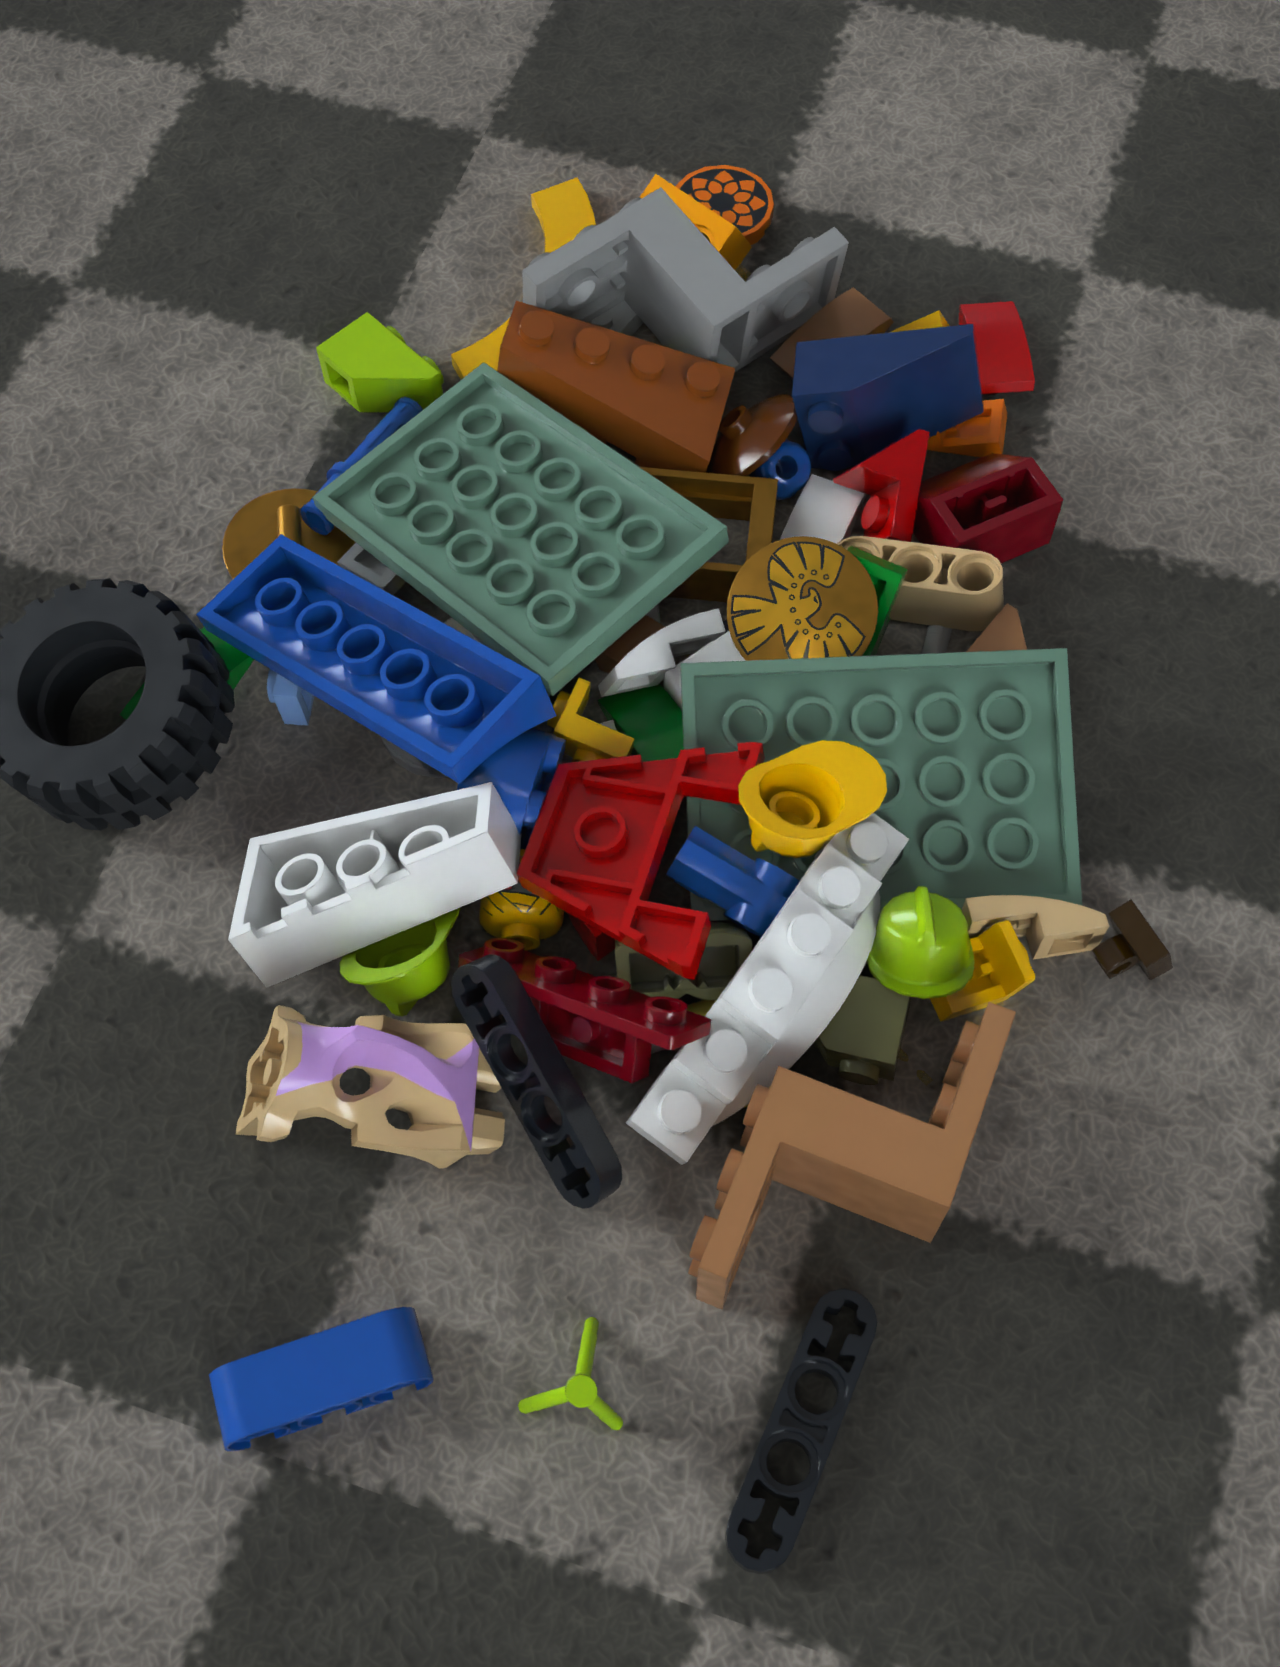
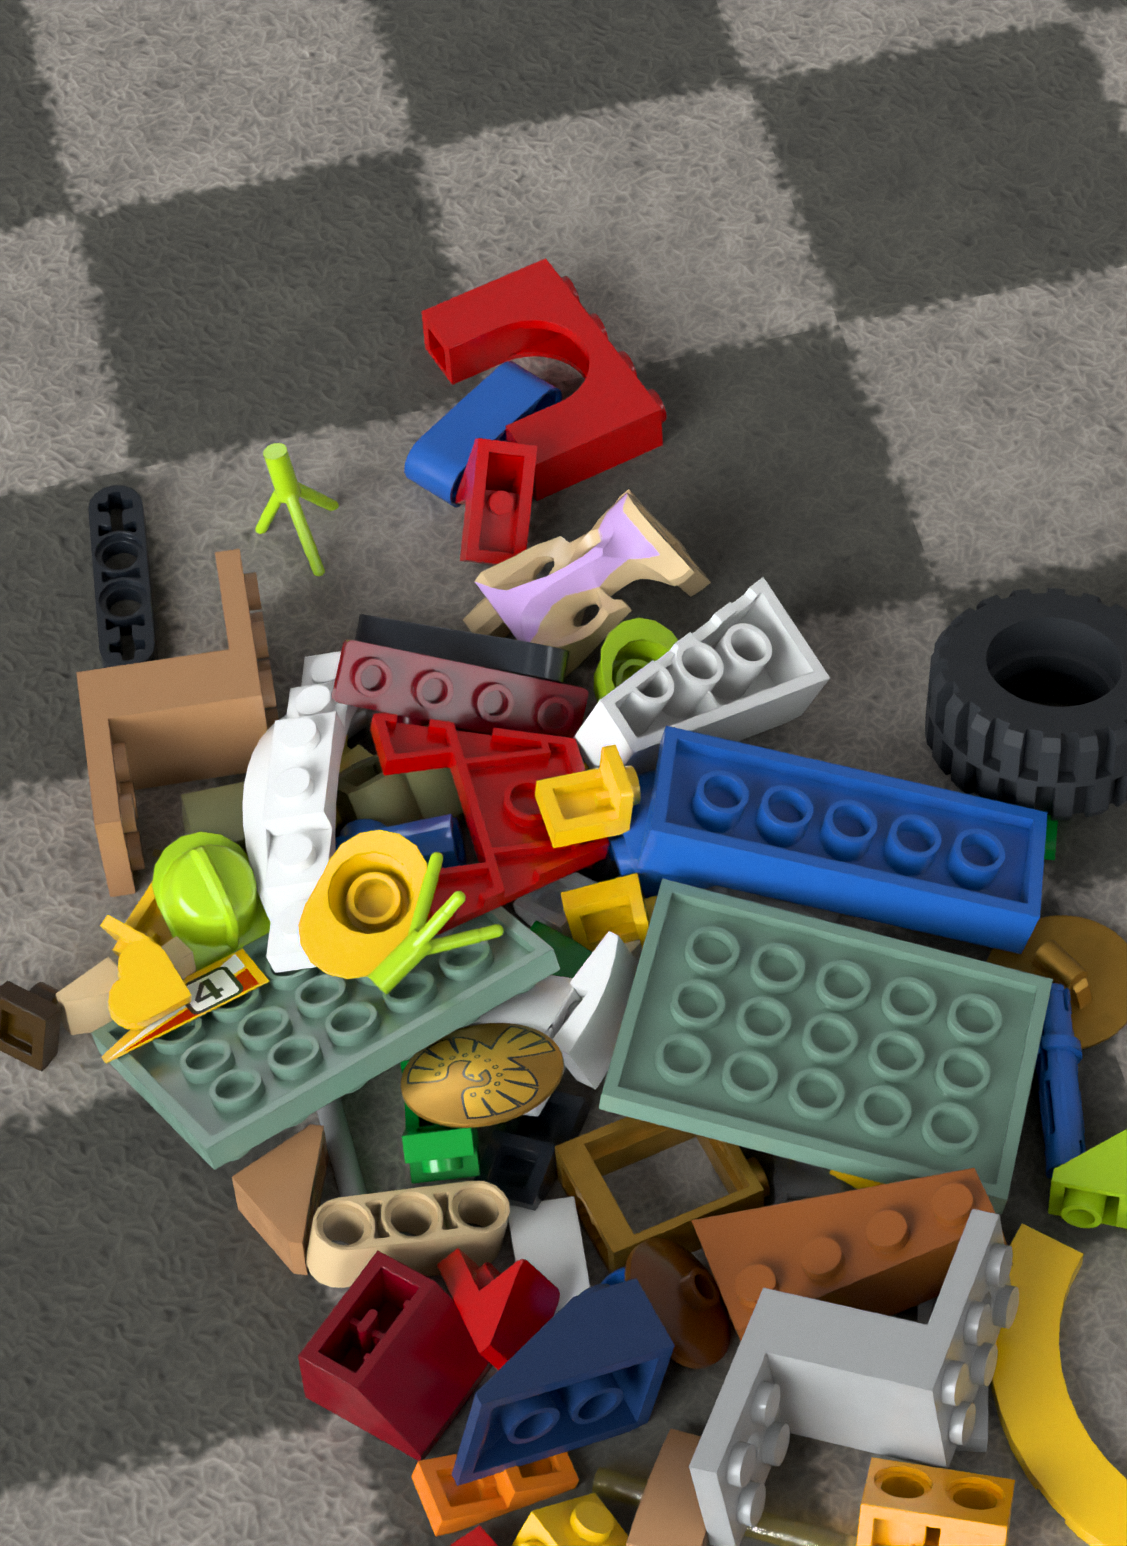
camera: 150 degrees right, 10 degrees down
none -> sticker [101,948,270,1063]
none -> yellow tile [108,941,192,1030]
none -> lime plant [367,852,504,995]
none -> red arch [421,258,667,501]
none -> red slope [455,438,537,565]
none -> yellow bracket [535,744,641,848]

